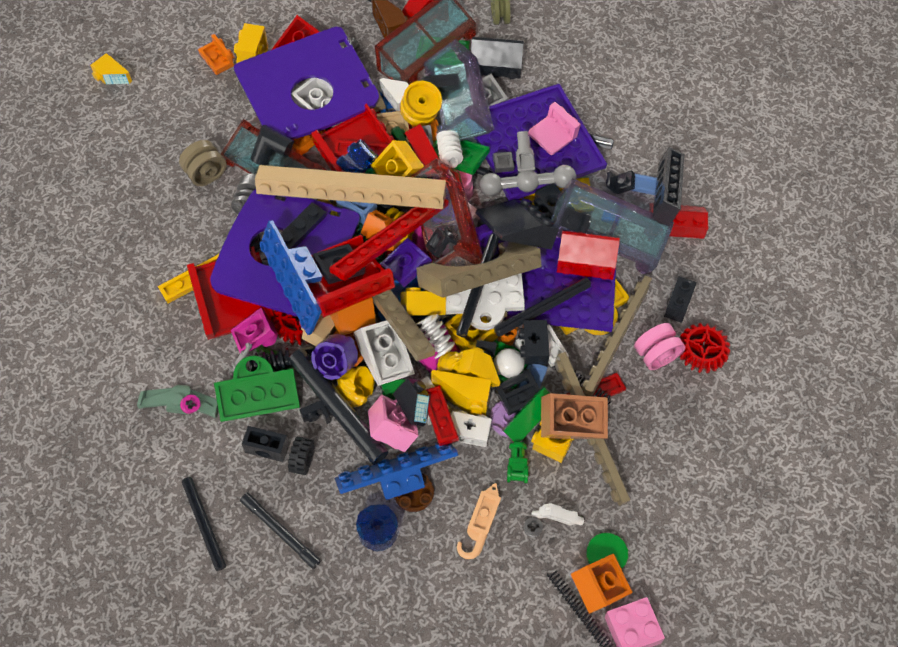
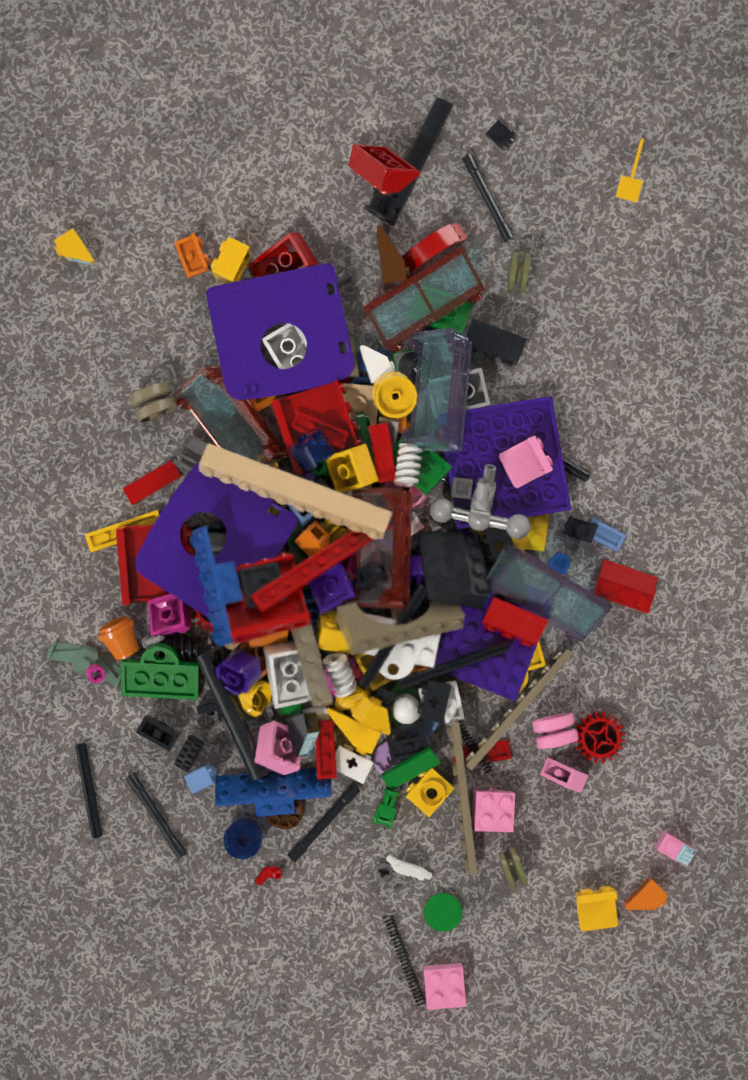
camera: 10 degrees right, 25 degrees up
black brick [250,125,294,166] -> none
black plate [280,202,327,249] -> none
black tile [424,73,460,92] -> none
light nougat plate [457,483,501,559] -> none
nougat slope [541,393,608,439] -> none
black bracket [558,207,591,233] -> none
orange slope [571,554,633,614] -> none
black brick [652,147,685,227] -> none
black brick [664,276,697,323] -> none
none -> orange piece [97,616,140,660]
none -> red tile [122,460,182,505]
none -> medium blue brick [184,763,218,794]
none -> red arm [254,866,283,886]
none -> black piece [287,783,360,863]
none -> bright pink brick [471,788,515,832]
none -> olive wheel [497,847,529,892]
none -> bright pink slope [540,757,588,793]
none -> yellow bracket [575,886,618,931]
none -> orange slope [623,877,668,910]
none -> bright pink slope [654,831,697,867]

